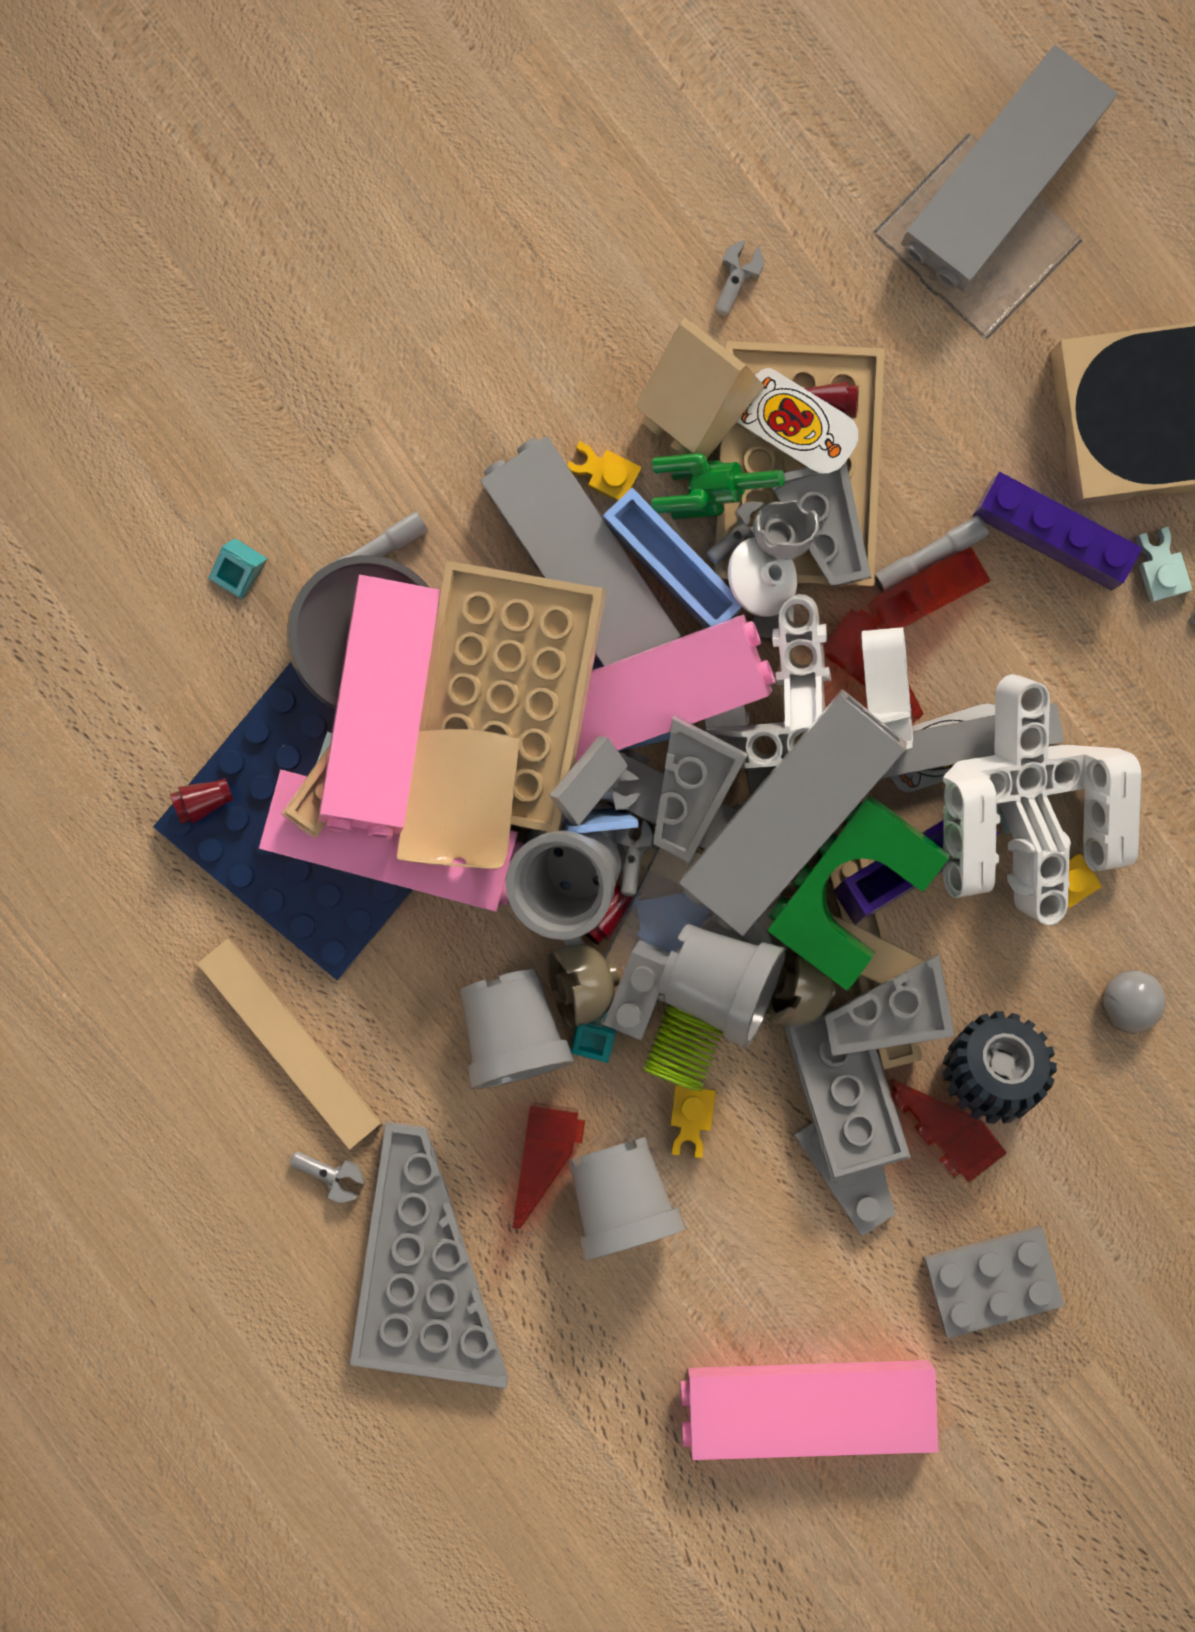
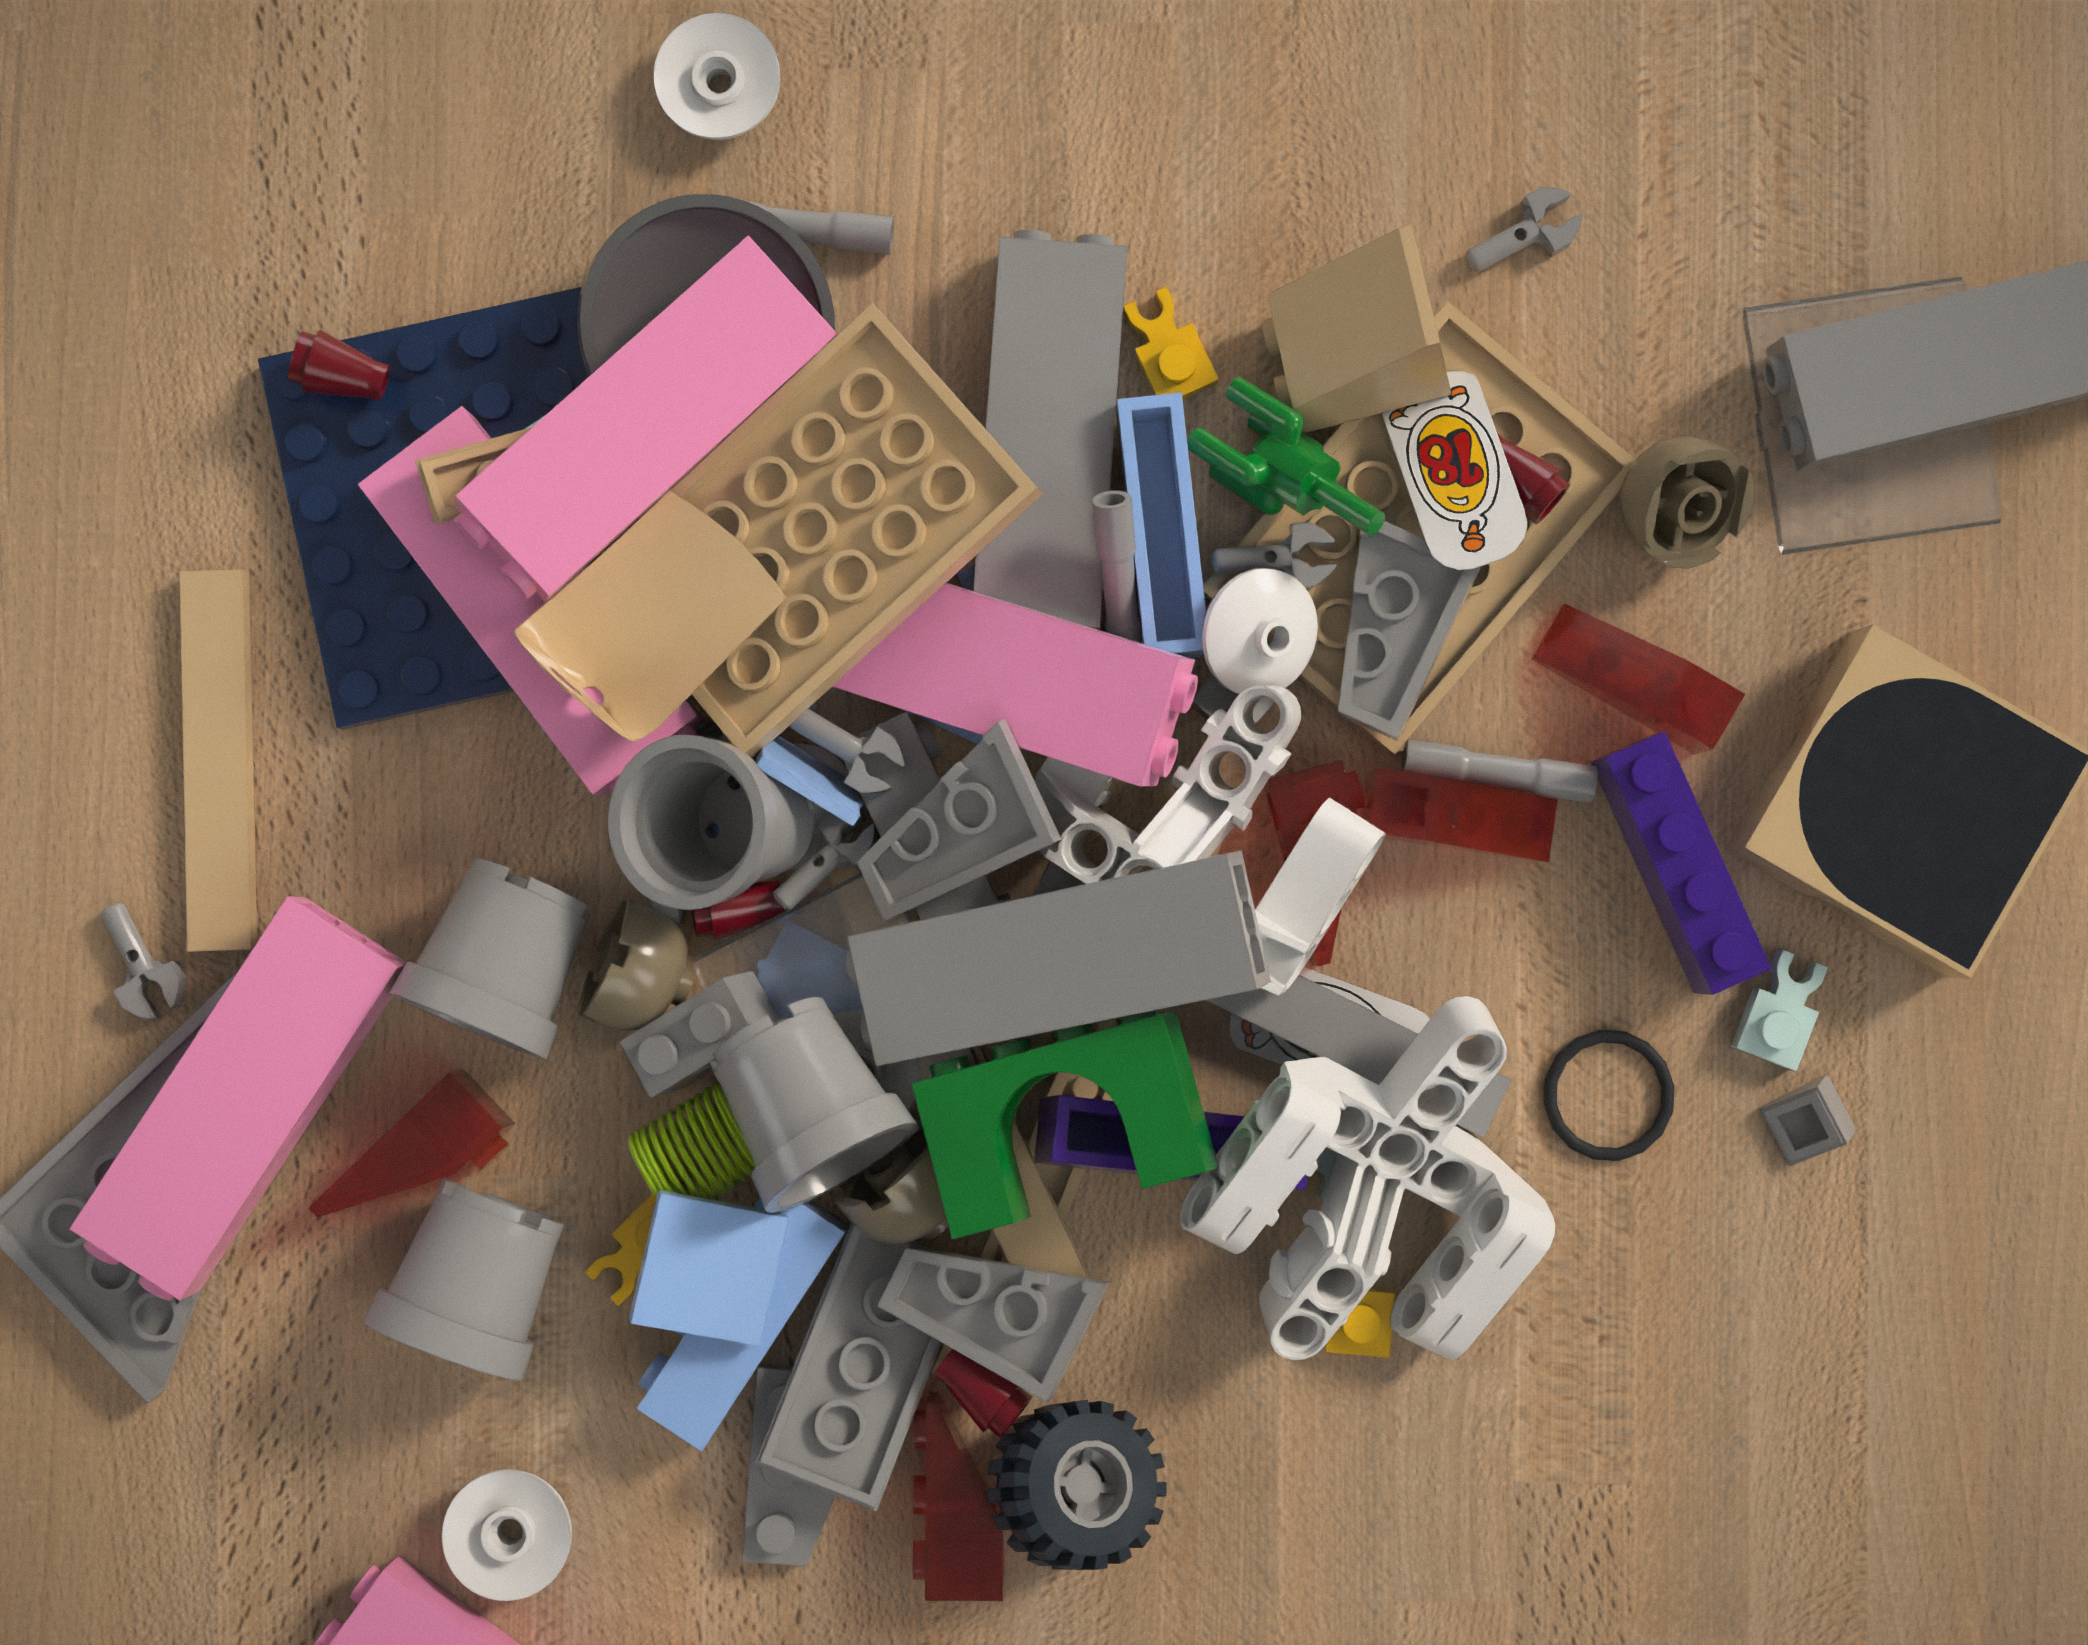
camera: 35 degrees right, 0 degrees up
teal slope [208,539,267,599] -> none
light grey tile [549,736,628,826] -> none
teal slope [570,1012,617,1063] -> none
light grey hair [753,500,819,560] -> none
light grey hair [1103,970,1166,1034] -> none
none -> bright pink brick [70,896,406,1301]
none -> white dish [442,1469,572,1601]
none -> light blue tile [629,1190,789,1346]
none -> light blue brick [637,1198,849,1452]
none -> white dish [654,13,781,140]
none -> dark red cone [933,1349,1033,1438]
none -> light grey piece [1092,491,1142,643]
none -> clear red slope [1531,604,1745,755]
none -> black piece [1544,1030,1675,1161]
none -> dark tan cylinder [1620,435,1754,569]

